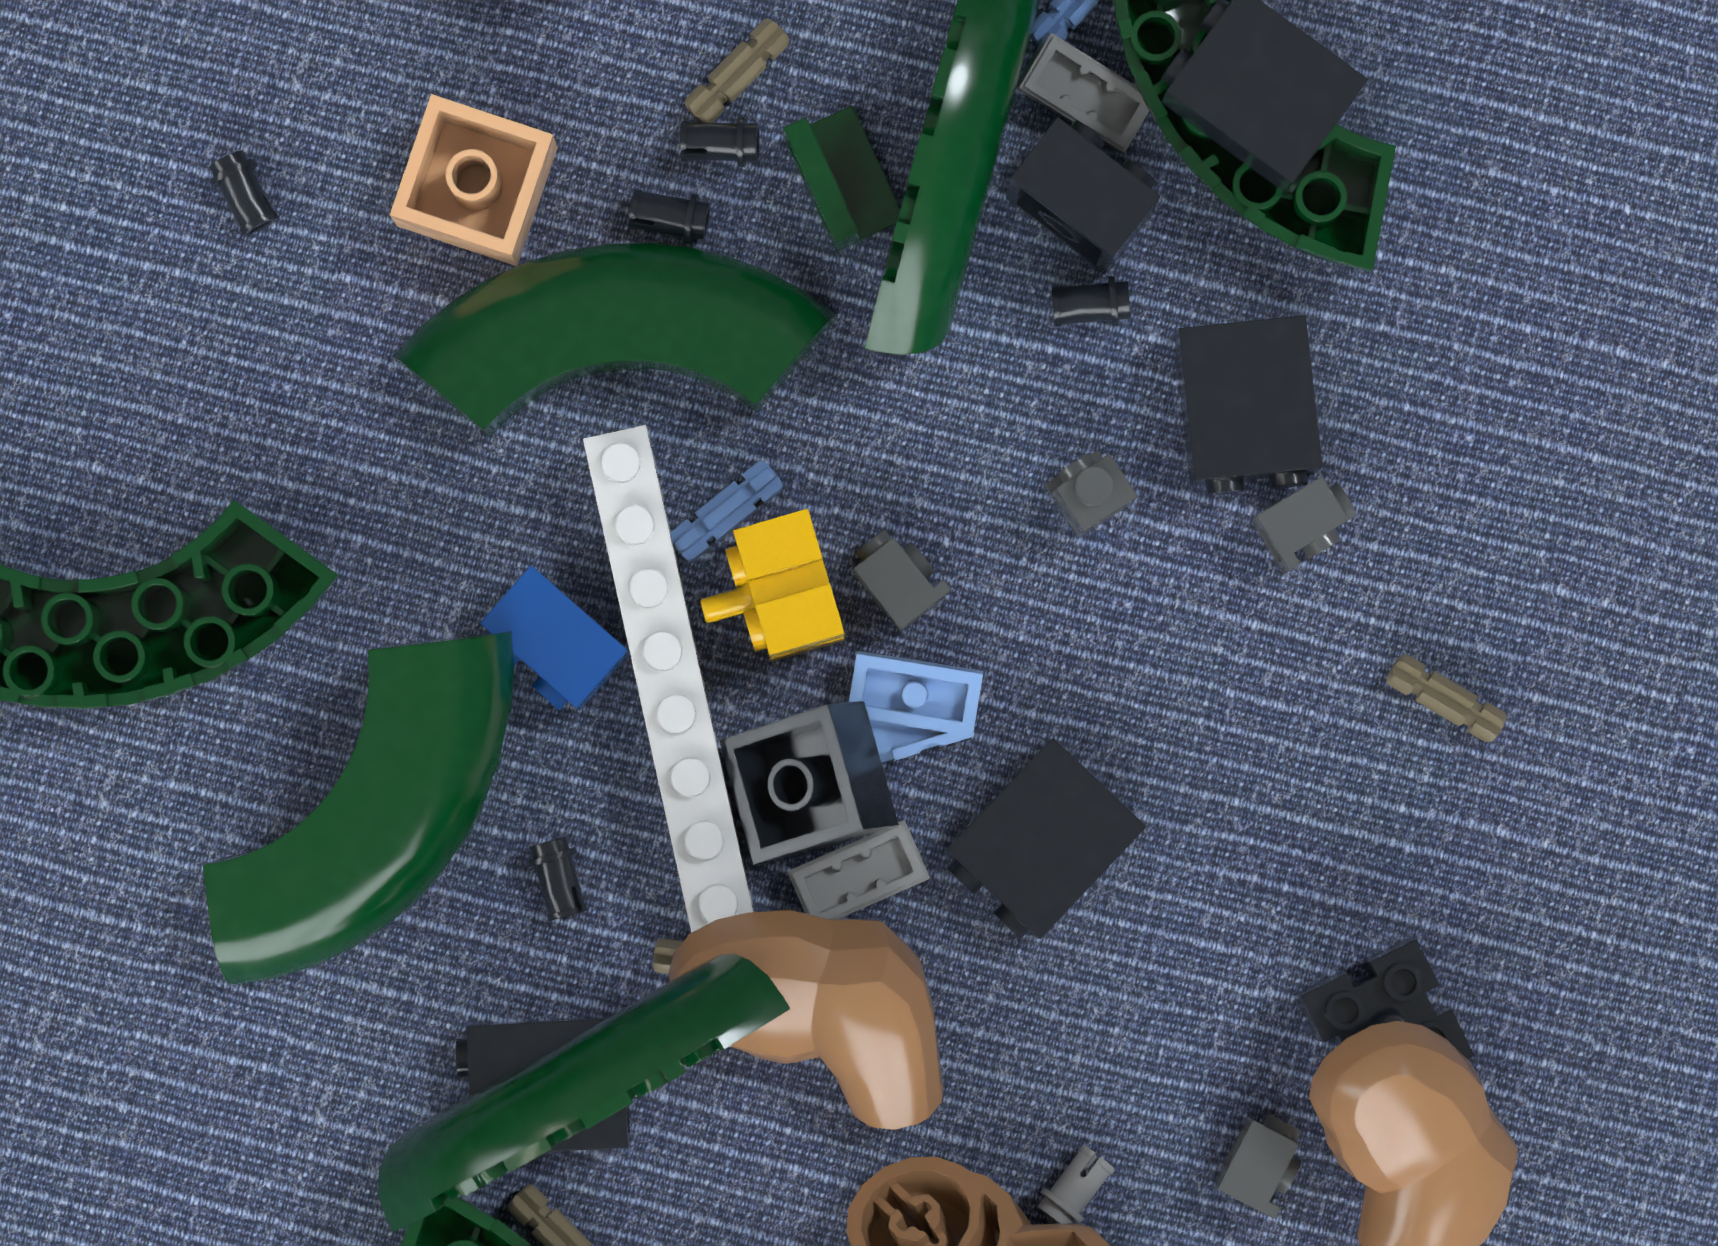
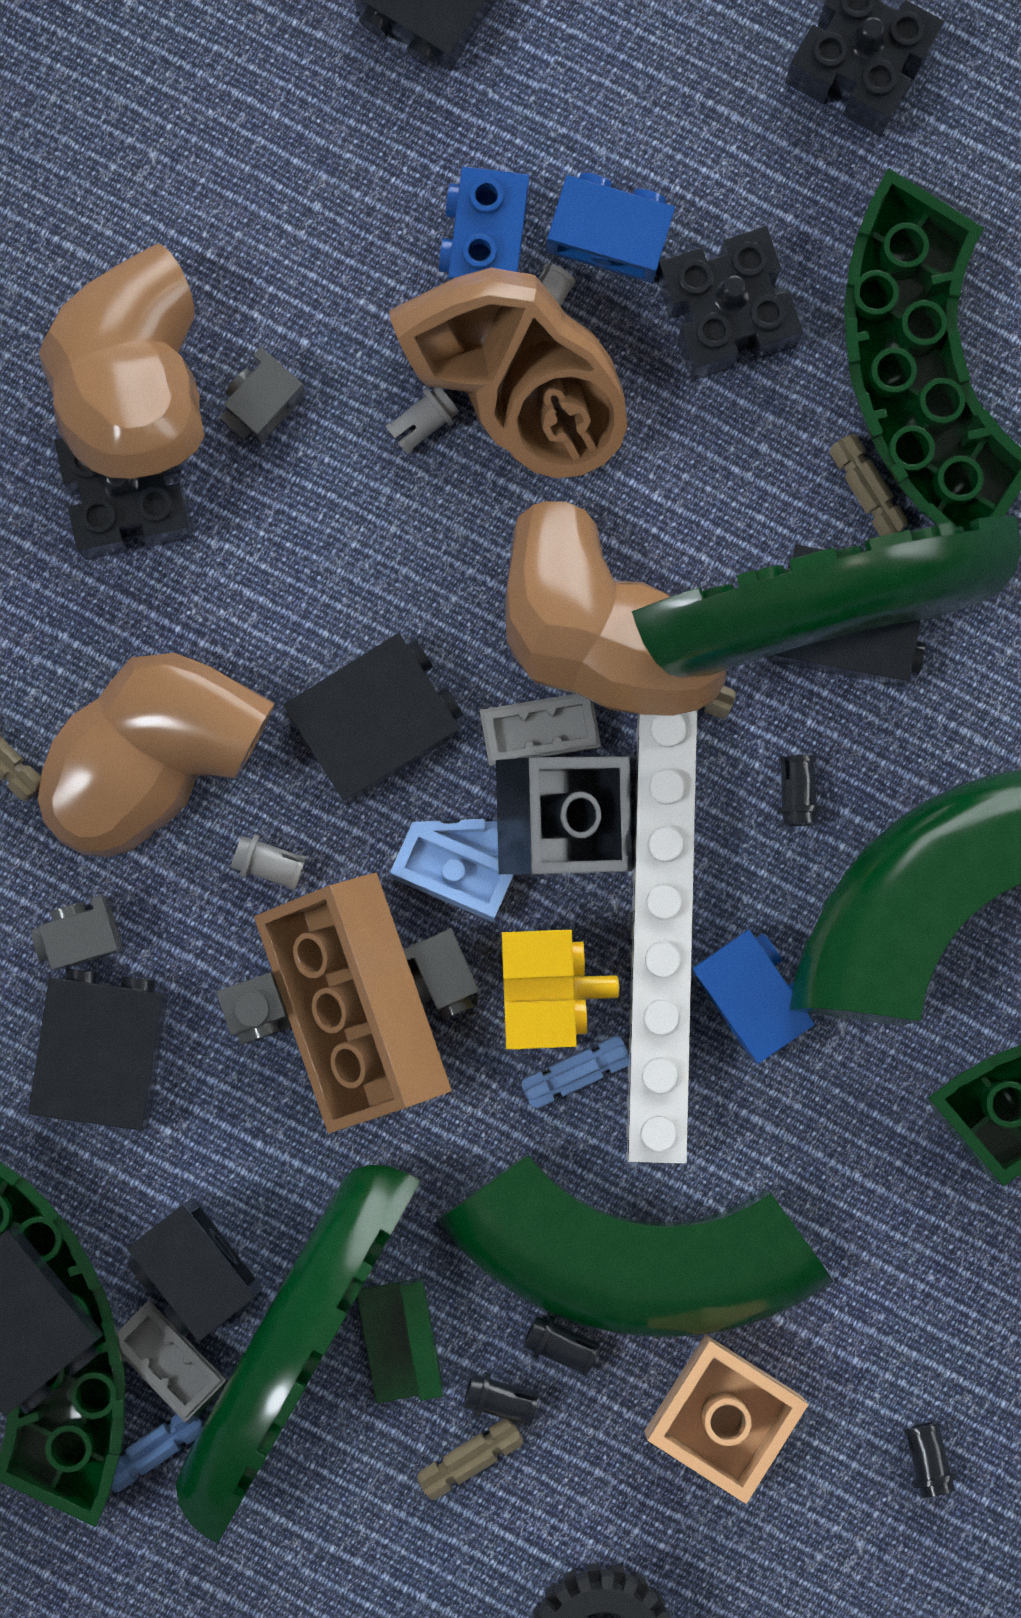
camera: 165 degrees left, 0 degrees up
black pin [1052,276,1131,327] -> none
none -> medium nougat piece [38,653,276,858]
none -> light grey pin [231,834,307,891]
none -> medium nougat brick [254,872,452,1134]

